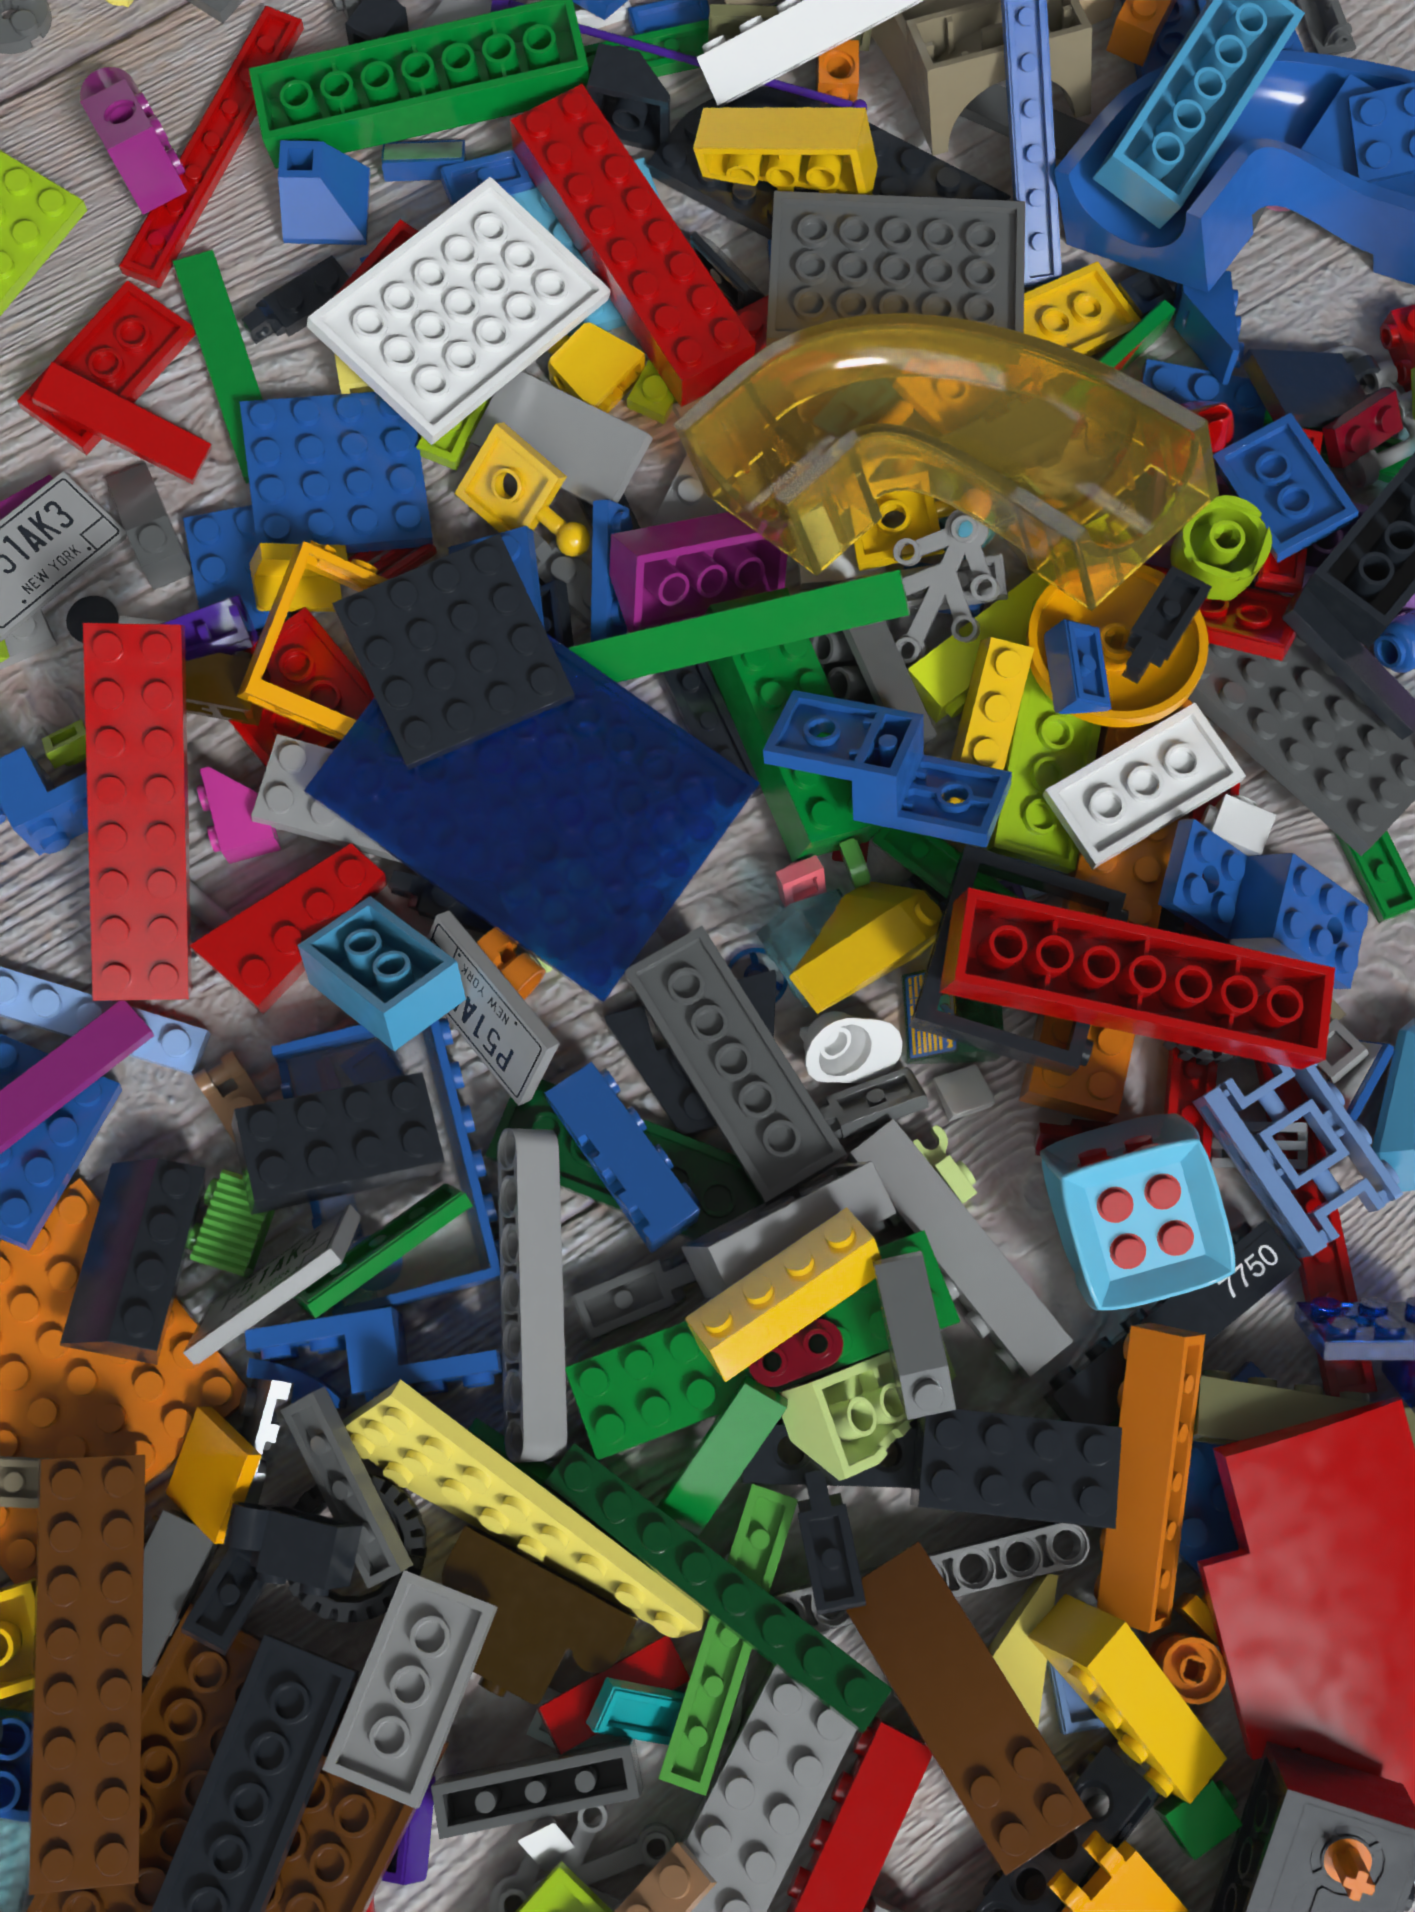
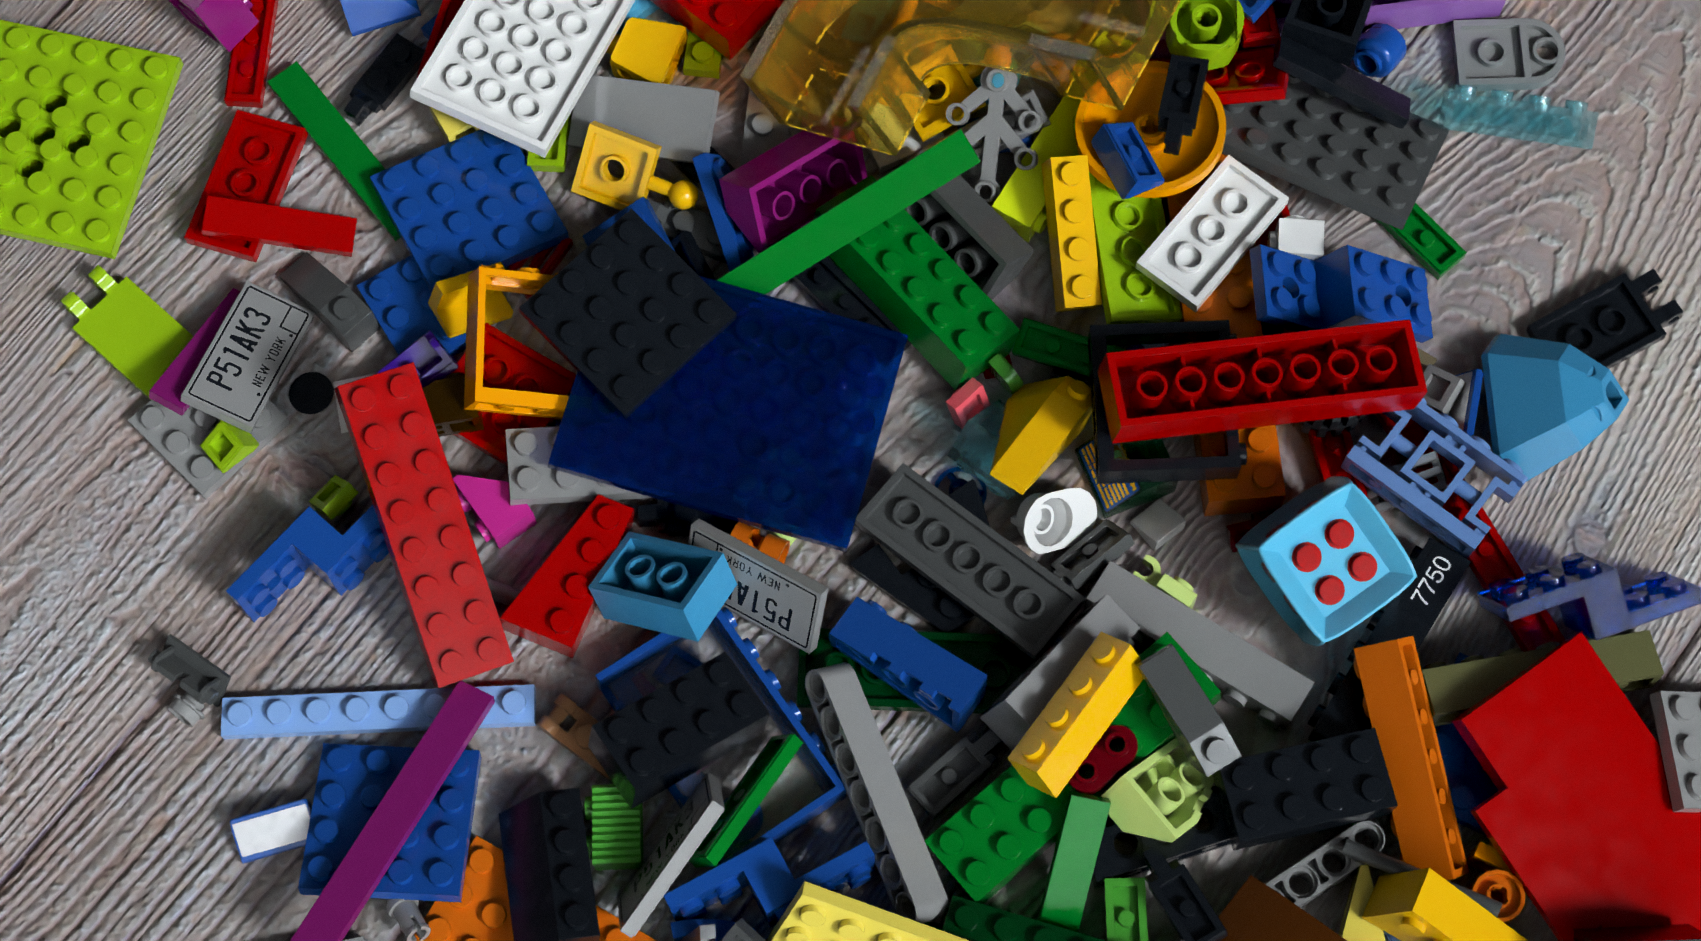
camera: 10 degrees left, 5 degrees down
blue bracket [763,690,1012,848] -> none
none -> dark grey bar [1341,839,1503,917]

